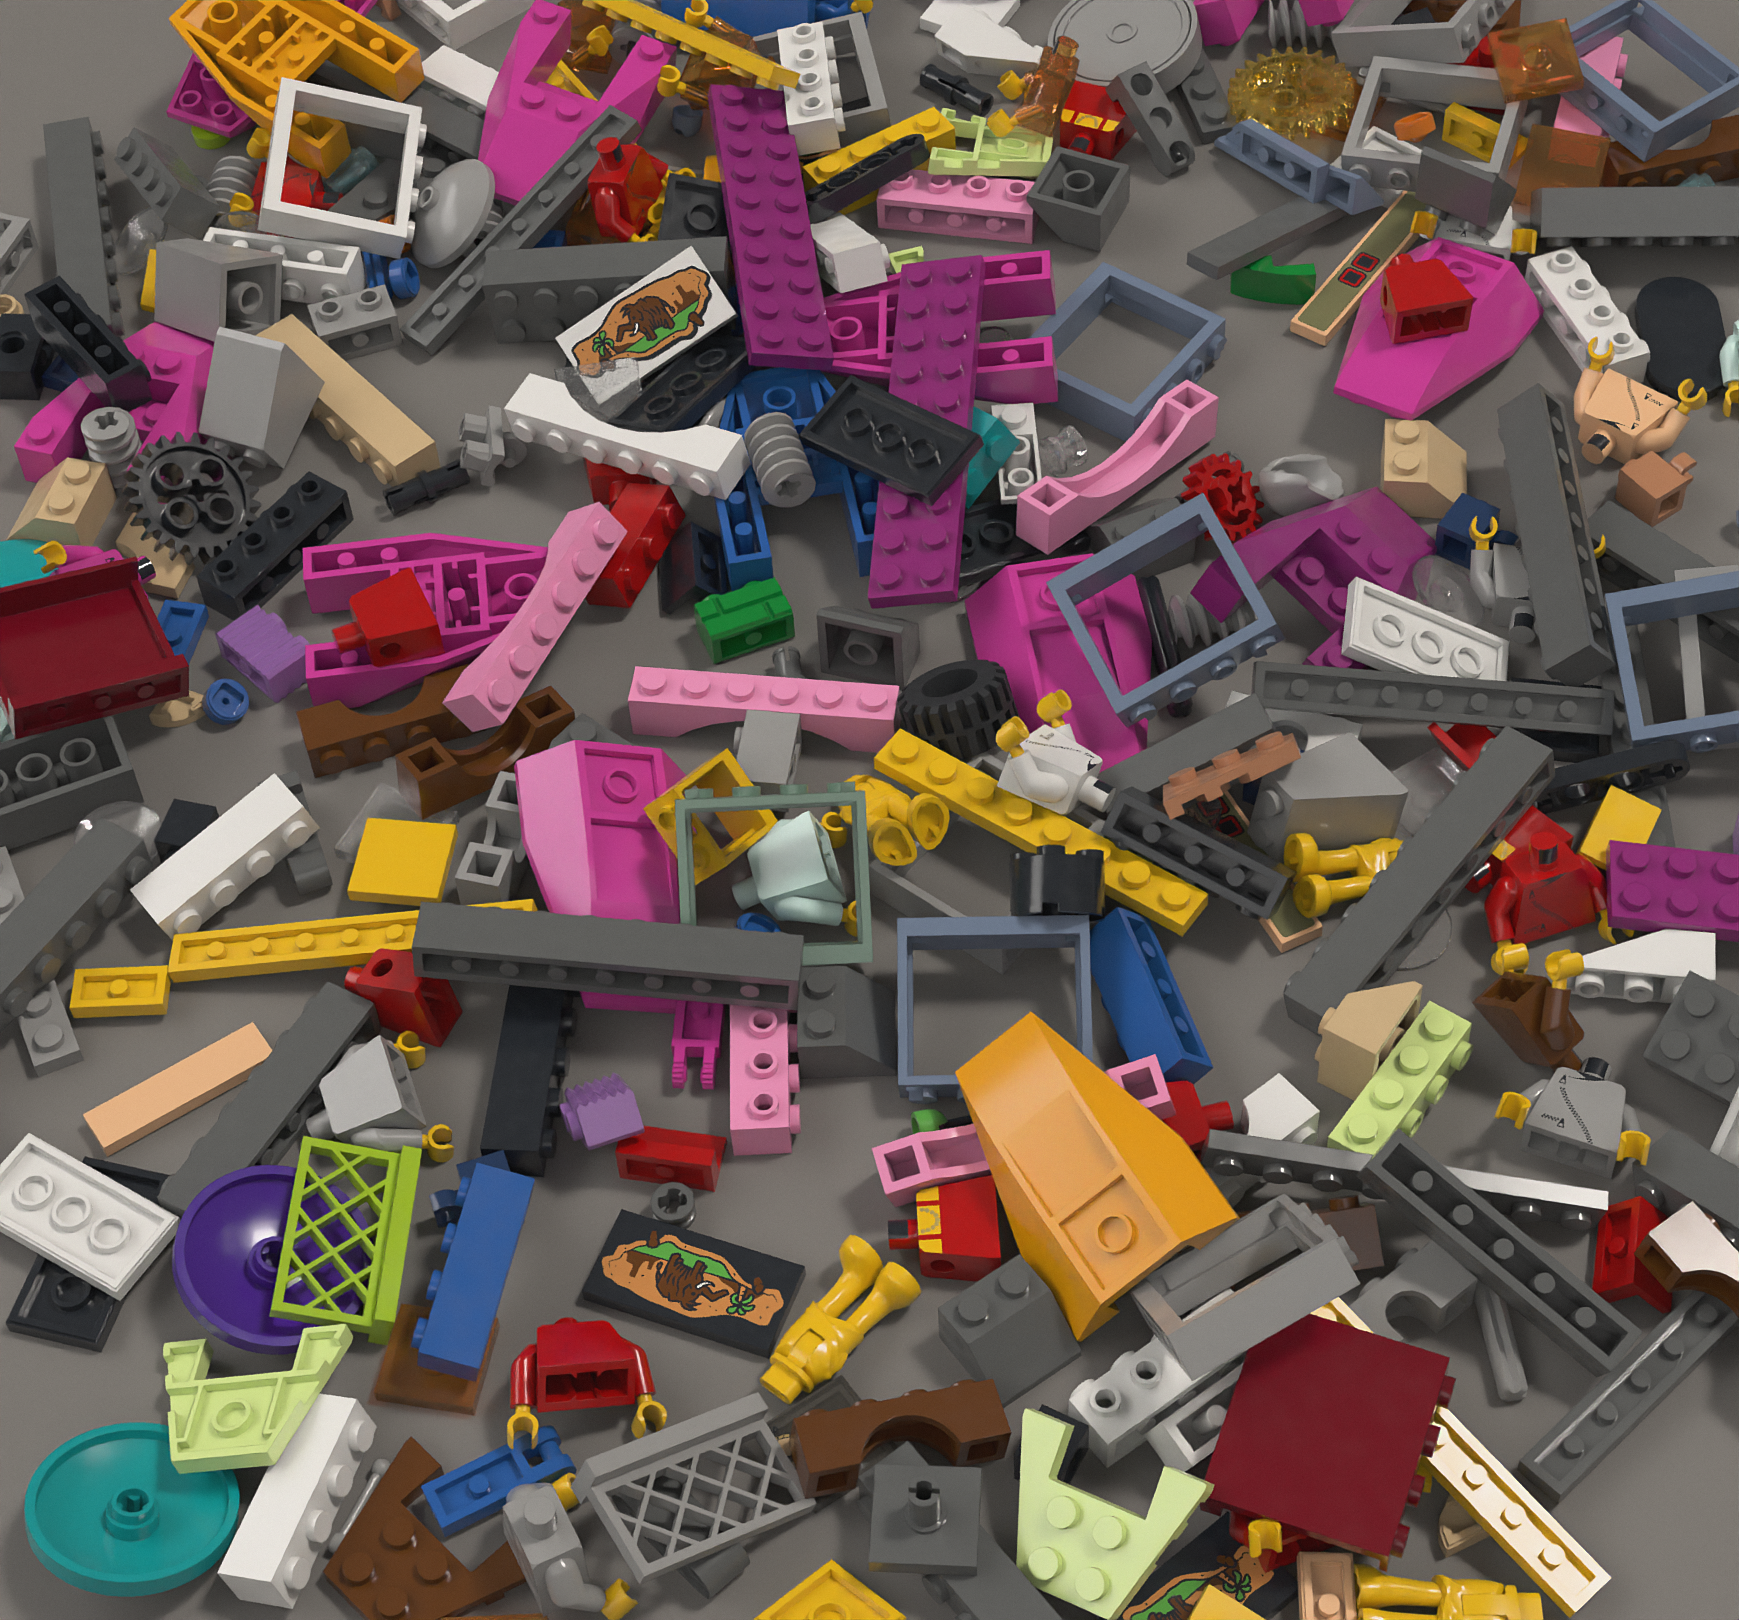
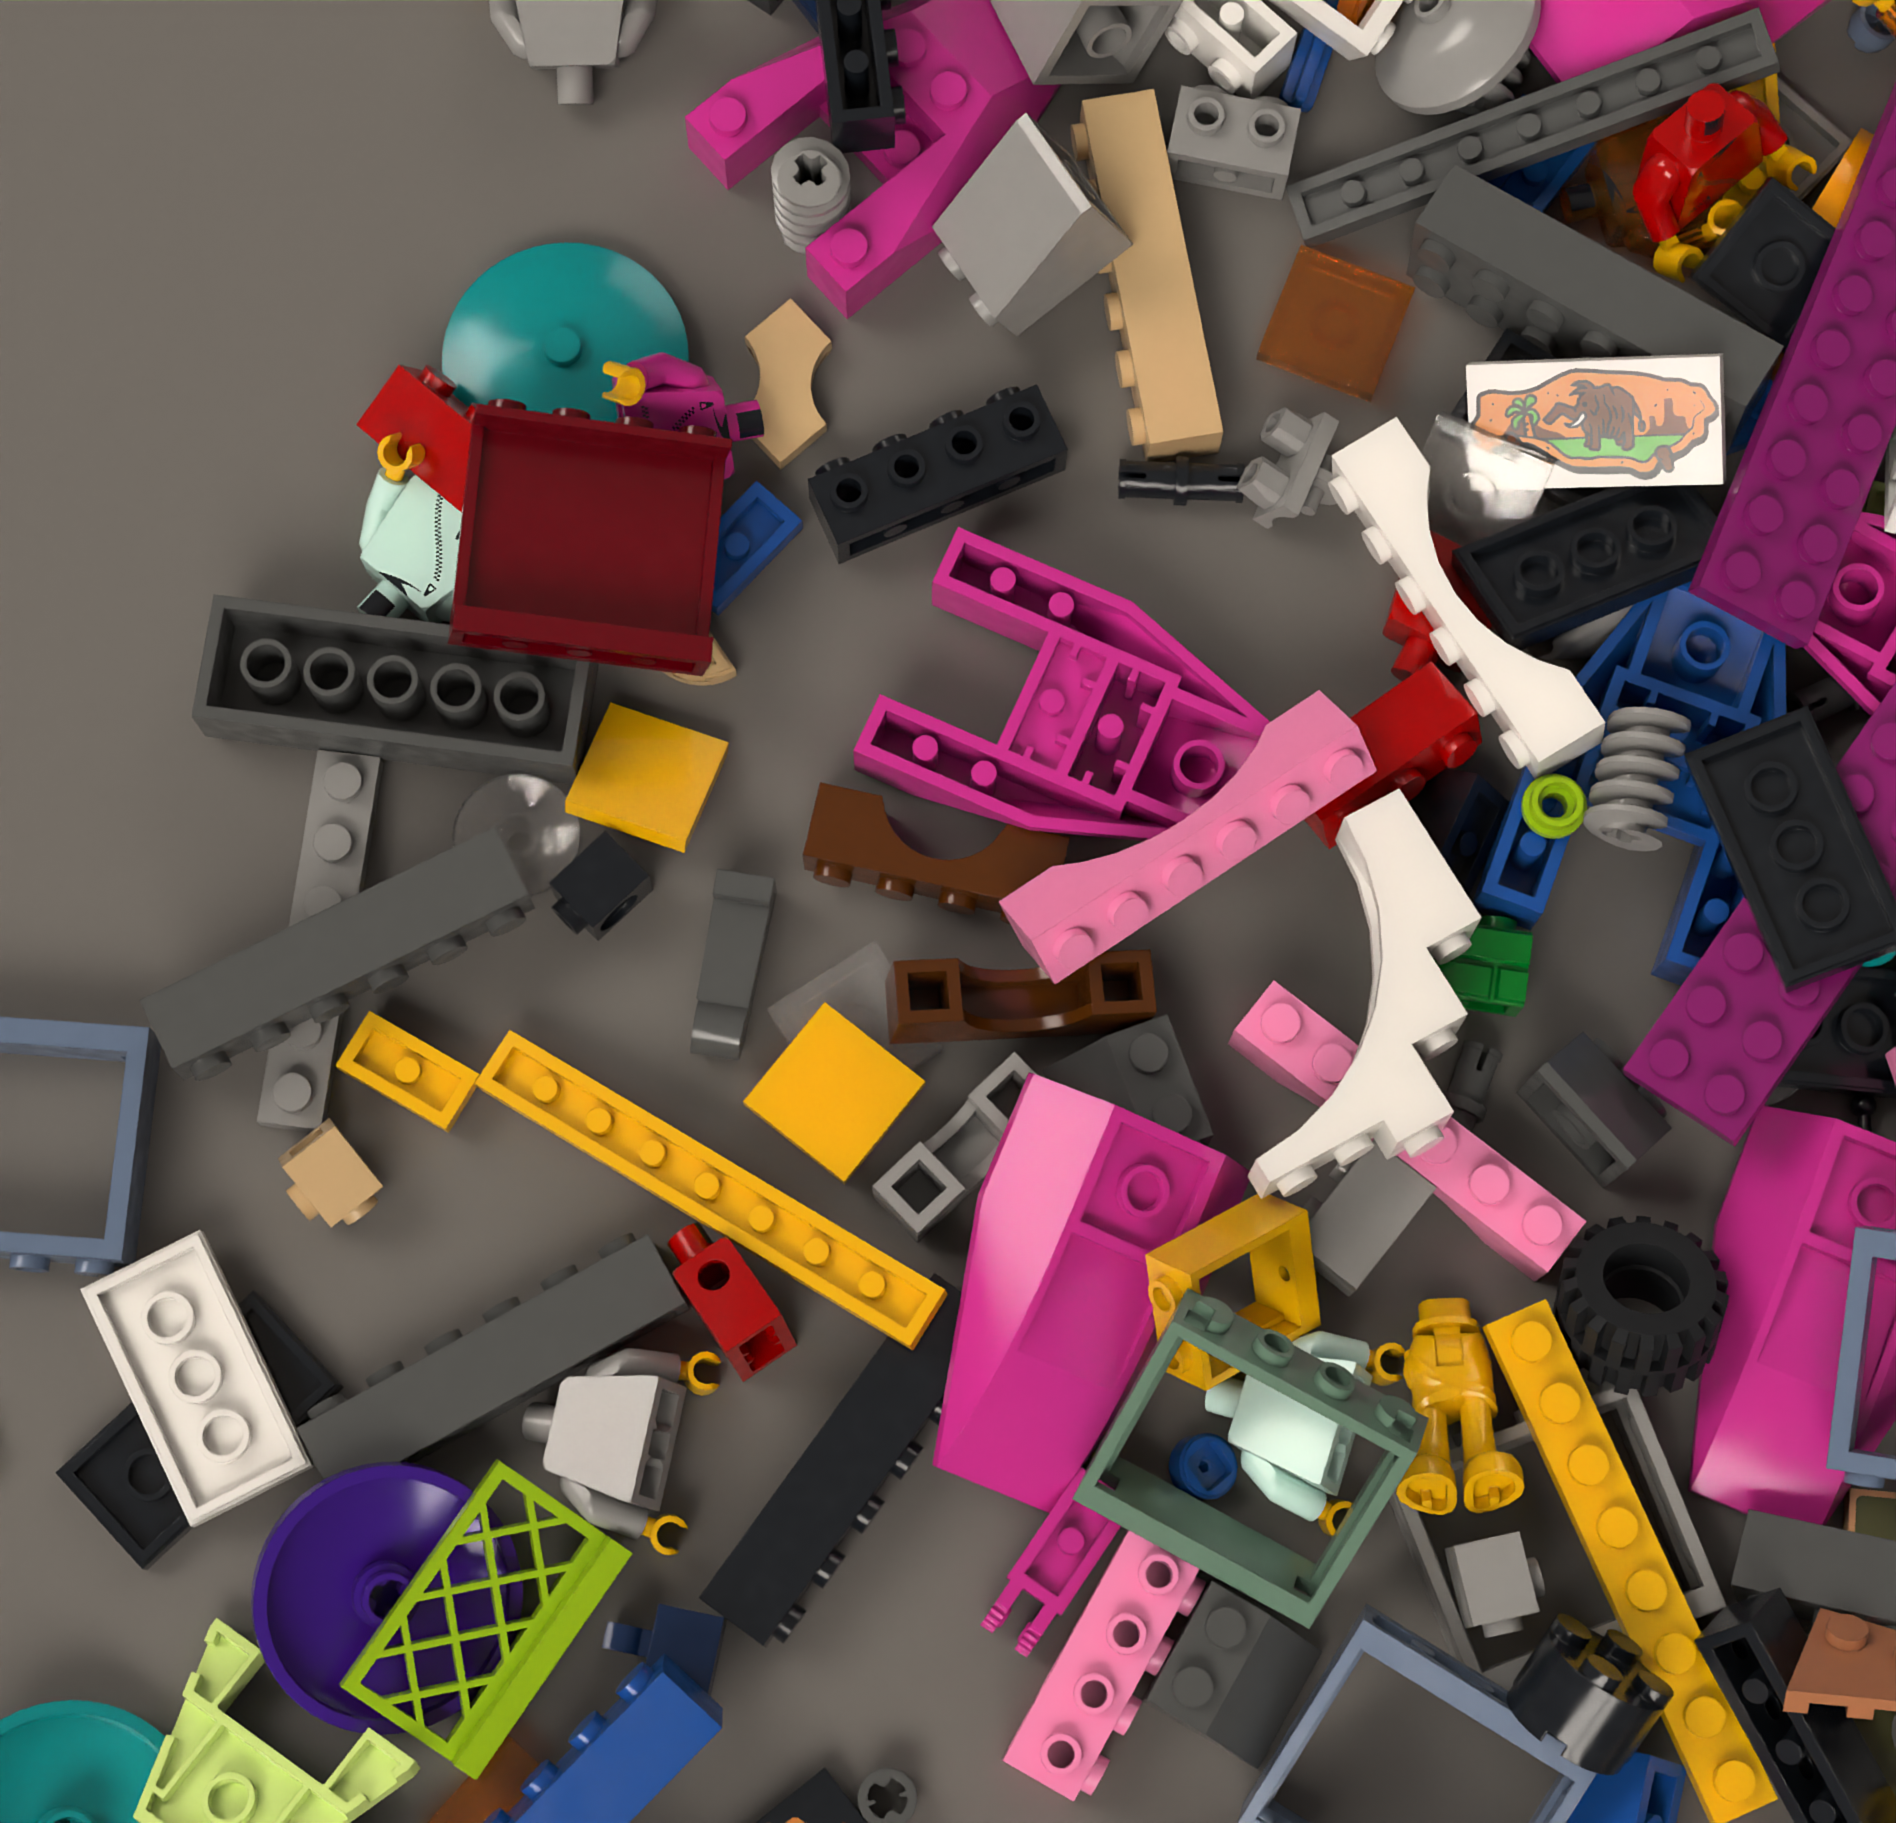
camera: 25 degrees right, 25 degrees up
tan slope [6,457,117,546] -> none
light nougat tile [83,1022,272,1157] -> none
black gear [122,432,261,565] -> none
white brick [130,773,320,941] -> none
blue tile [202,679,249,725] -> none
medium lavender brick [215,605,310,703] -> none
red torso [331,567,445,668] -> none
blue tile [388,257,420,299] -> none
dark grey brick [412,902,804,1010] -> none
medium lavender brick [559,1072,645,1151] -> none
red panel [615,1125,727,1192] -> none
white torso [996,690,1116,815] -> none
none -> tan brick [278,1118,383,1227]
none -> yellow tile [565,702,729,853]
none -> white arch [1247,789,1482,1199]
none -> clear orange tile [1256,245,1416,403]
none -> light grey brick [1444,1531,1545,1638]
none -> lime plate [1521,774,1587,839]

